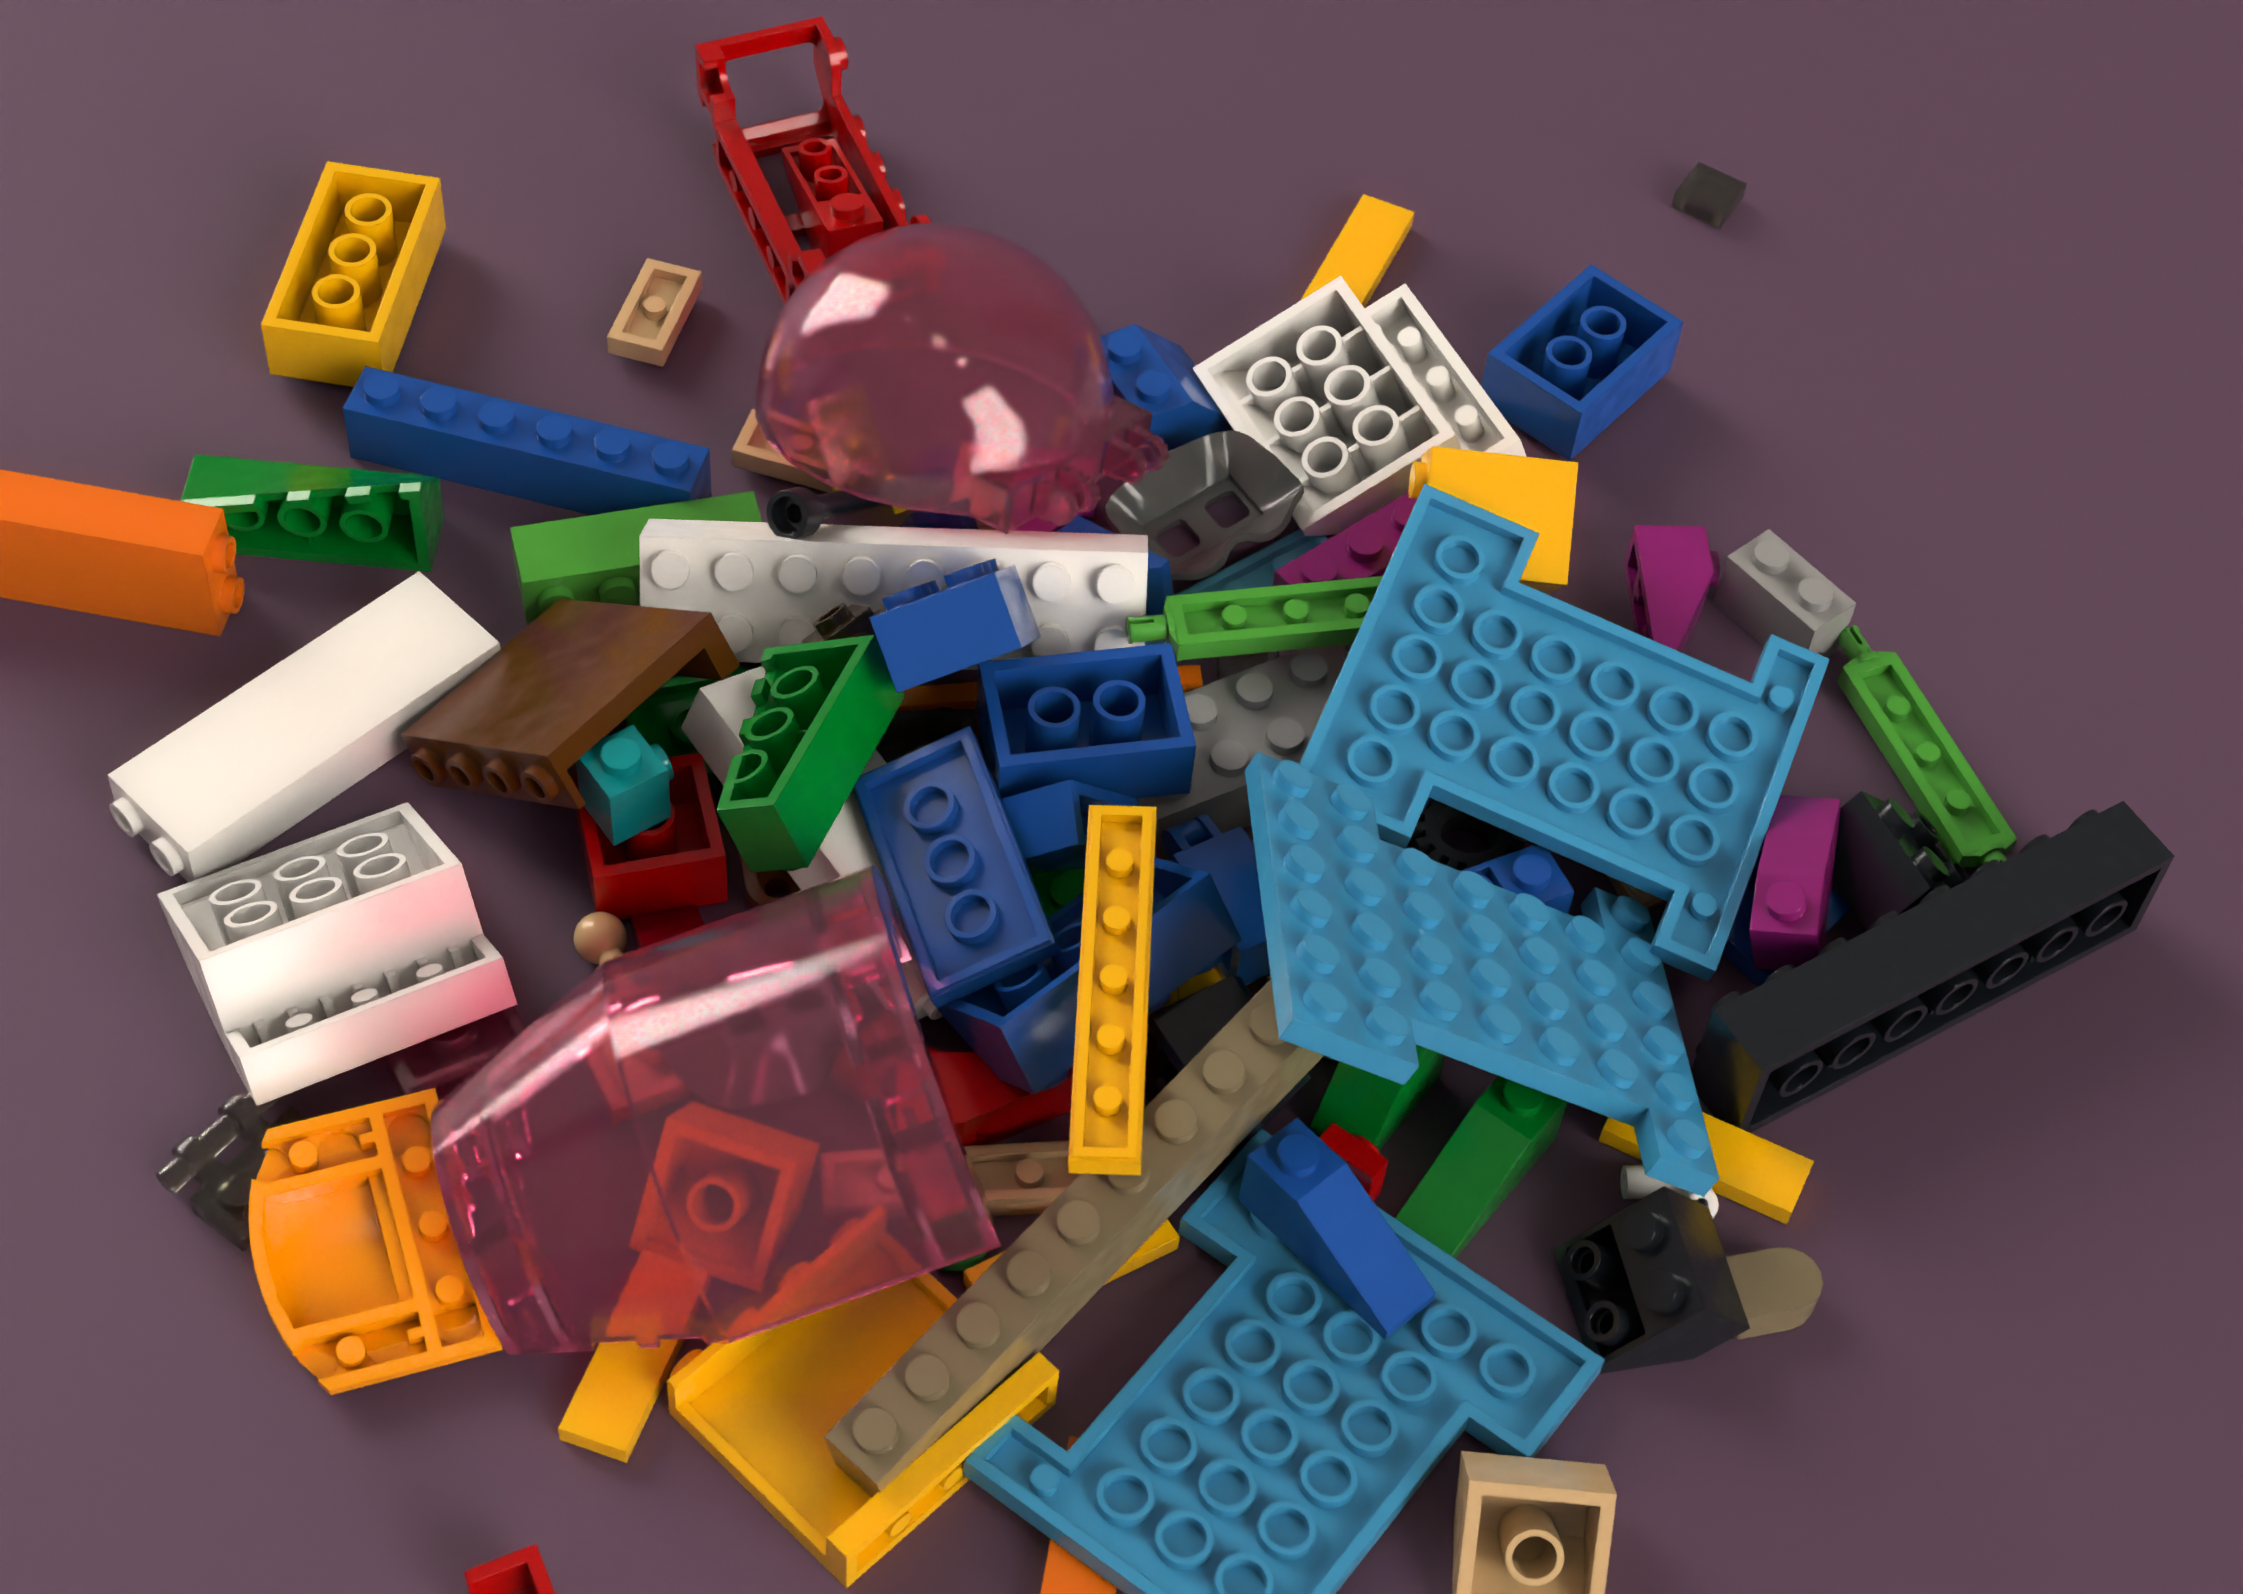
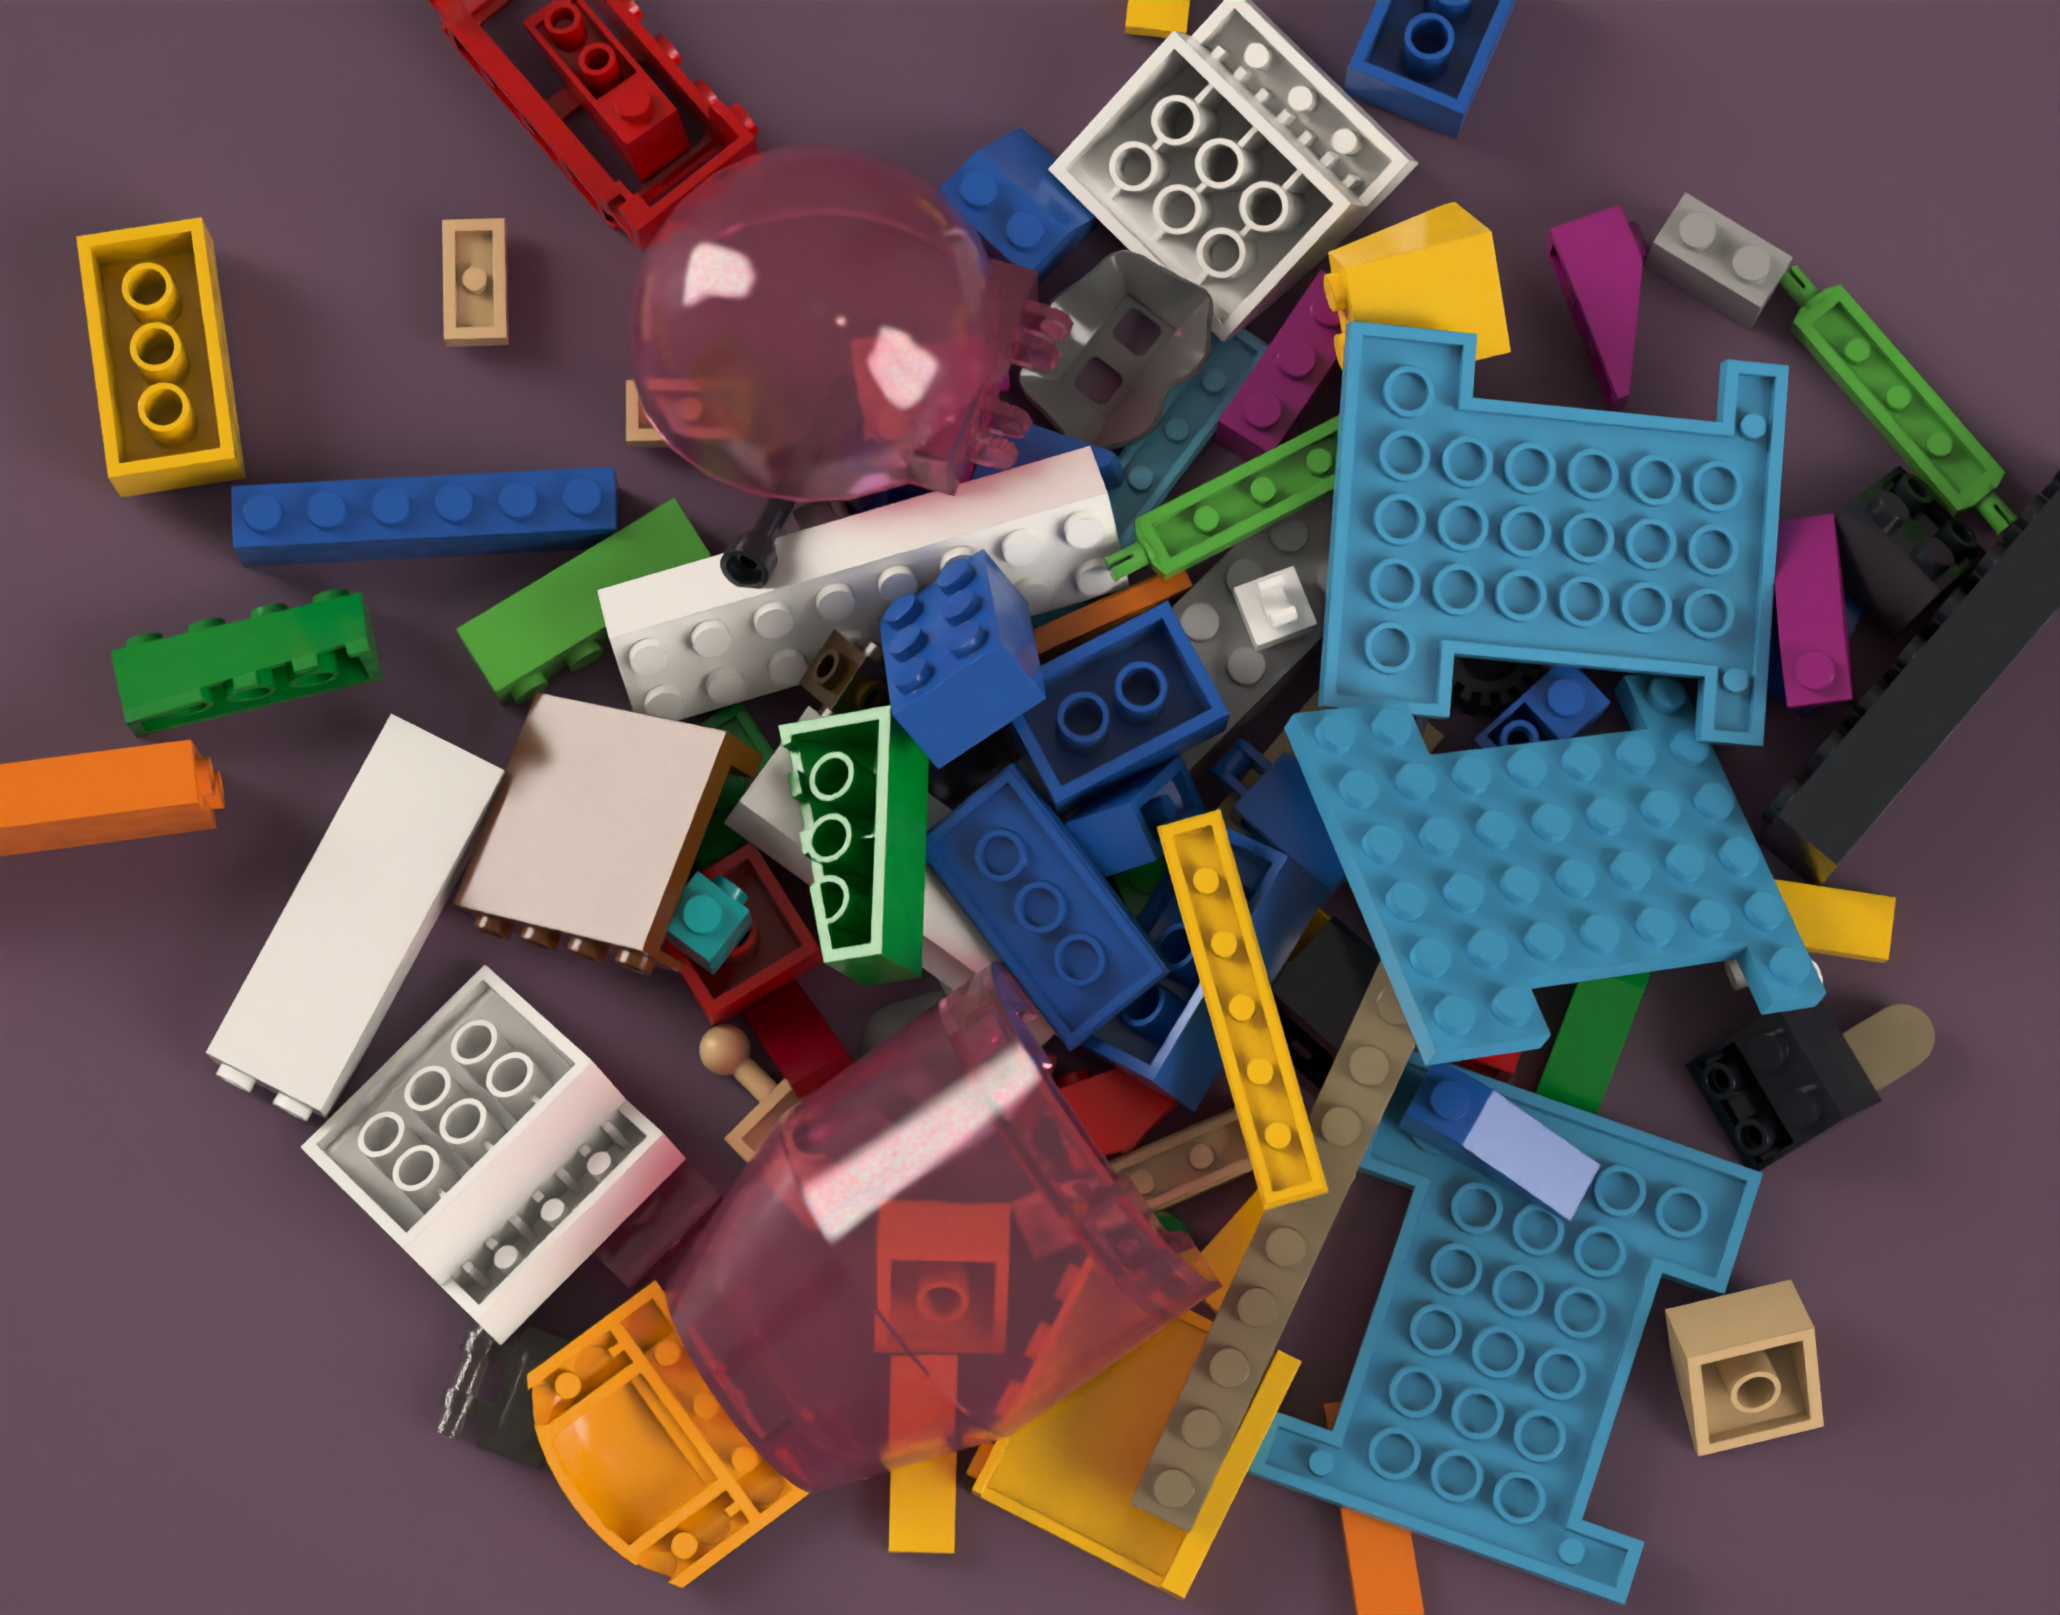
camera: 15 degrees left, 25 degrees up
none -> white tile [1233,565,1317,652]

